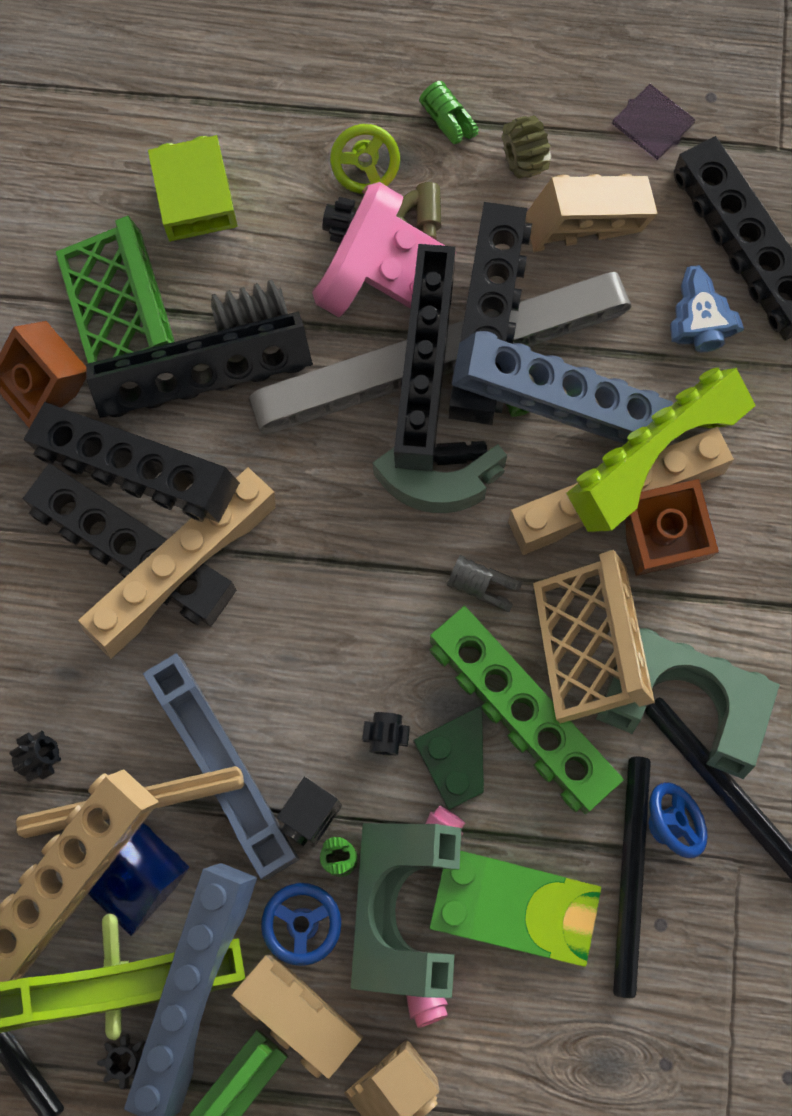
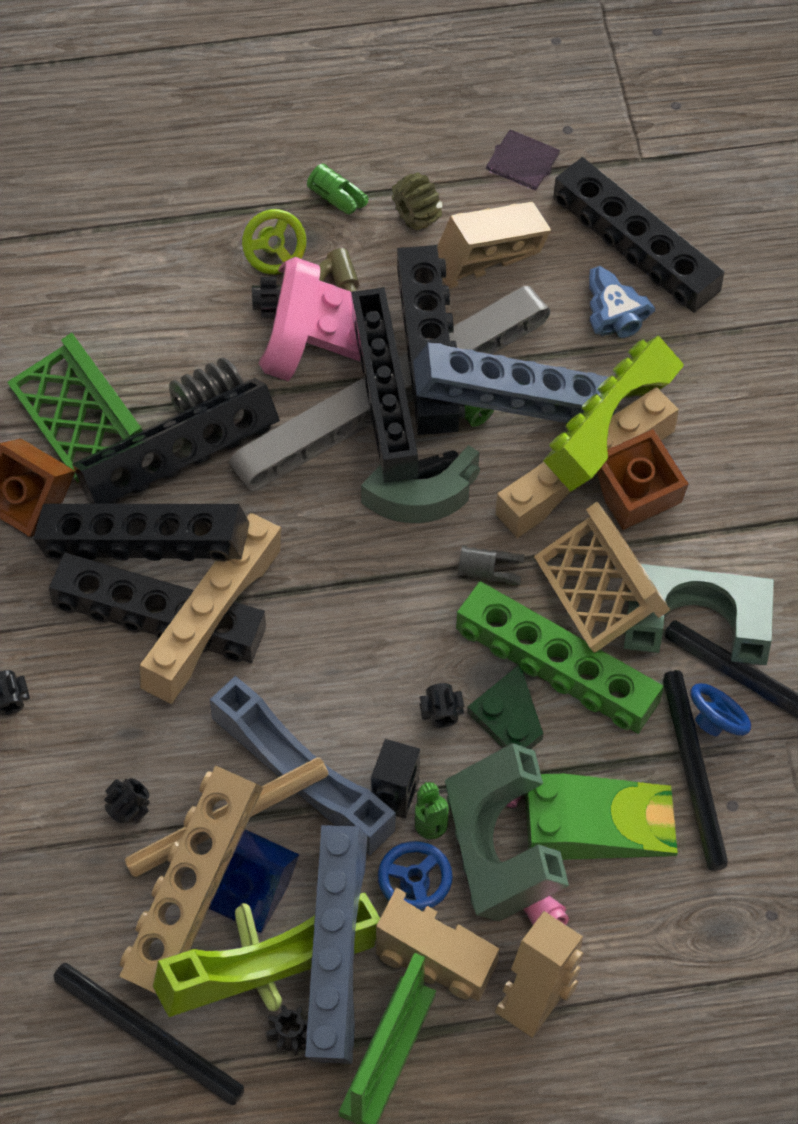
camera: 20 degrees left, 15 degrees down
lime brick [148,135,238,242] -> none

